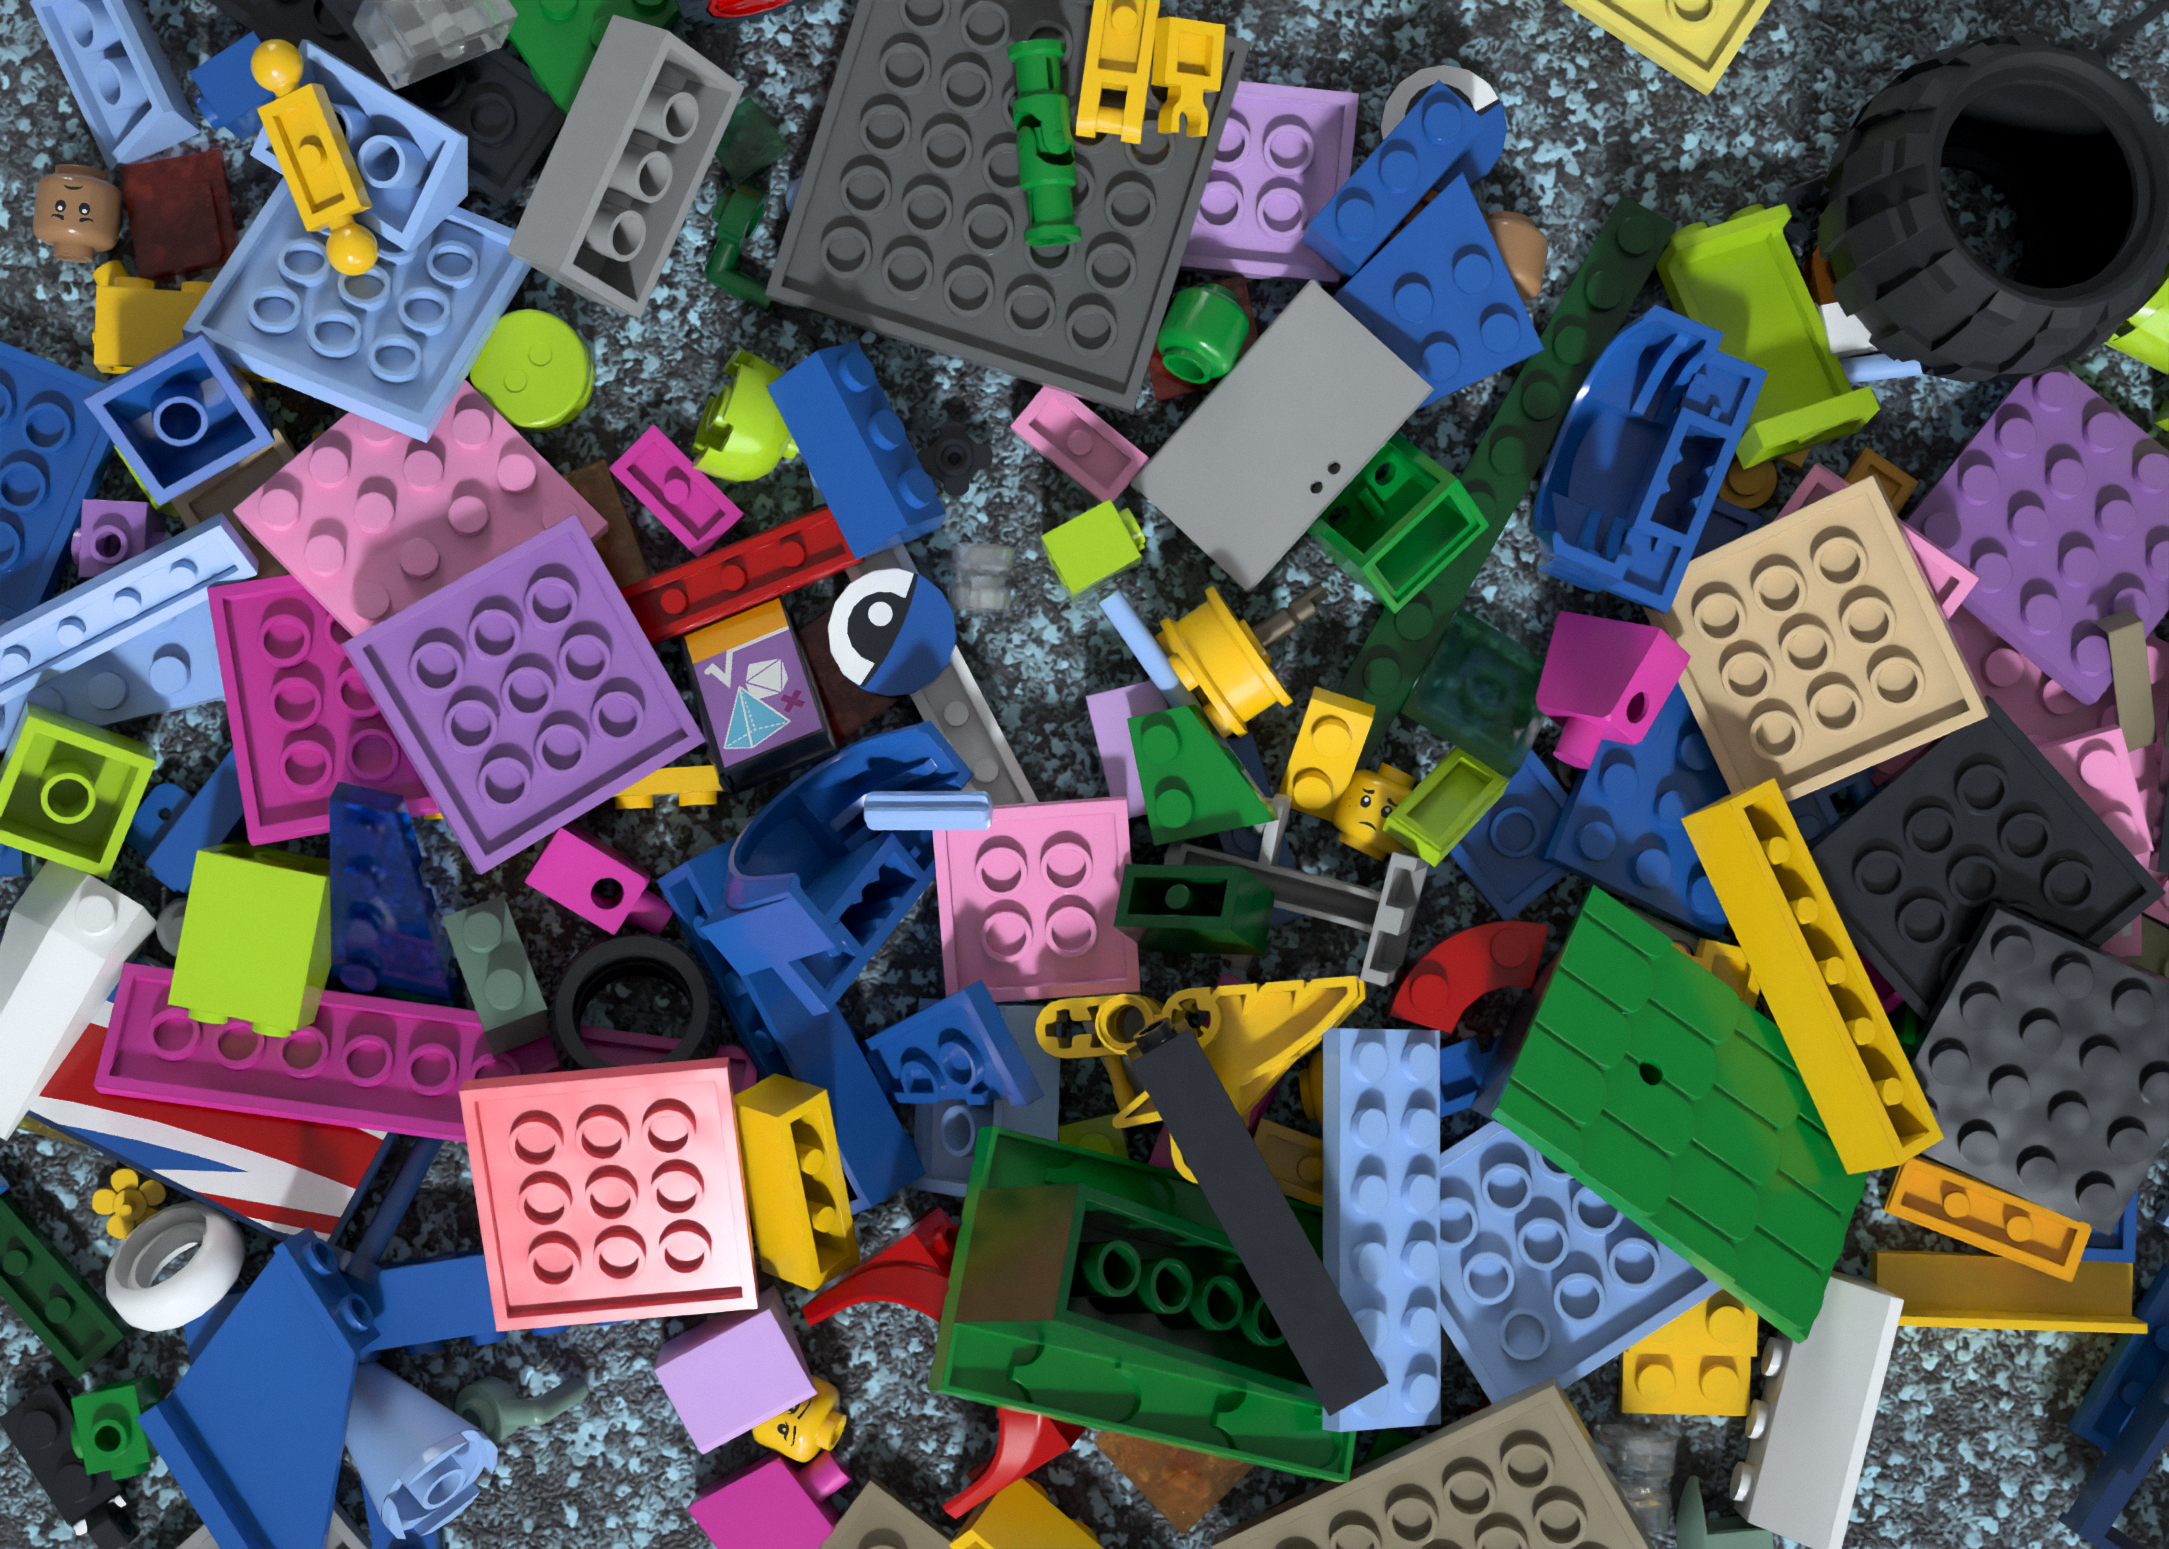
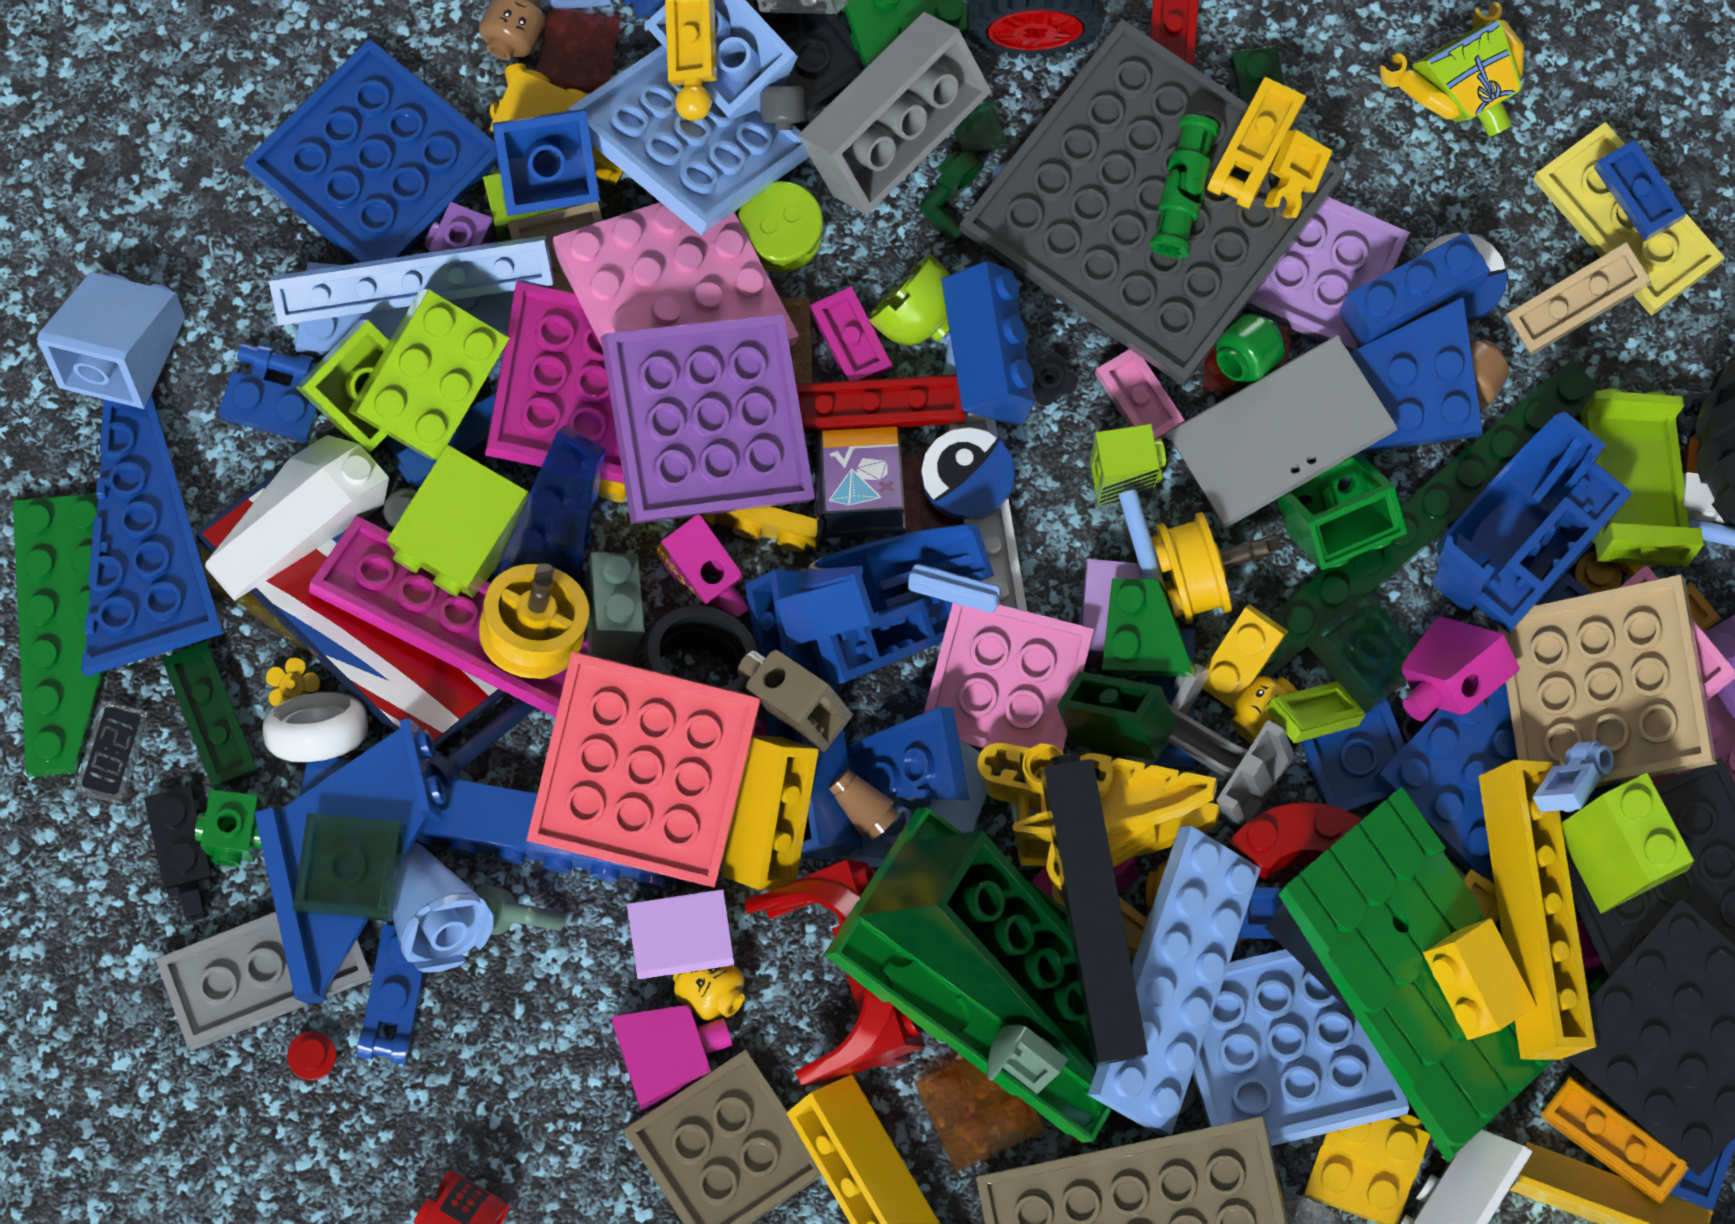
camera: 15 degrees right, 15 degrees down
clear wheel [948,542,1014,613] -> none
none -> clear green plate [293,813,406,922]
none -> lime brick [348,289,510,461]
none -> yellow wheel [479,563,589,679]
none -> dark tan torso [738,649,853,752]
none -> dark grey piece [760,86,806,130]
none -> medium nougat cone [828,768,899,840]
none -> sand green plate [987,1025,1068,1094]
none -> yellow brick [1423,918,1537,1040]
none -> tan plate [1506,242,1651,356]
none -> light blue plate [1532,741,1614,812]
none -> lime slope [1562,772,1694,914]

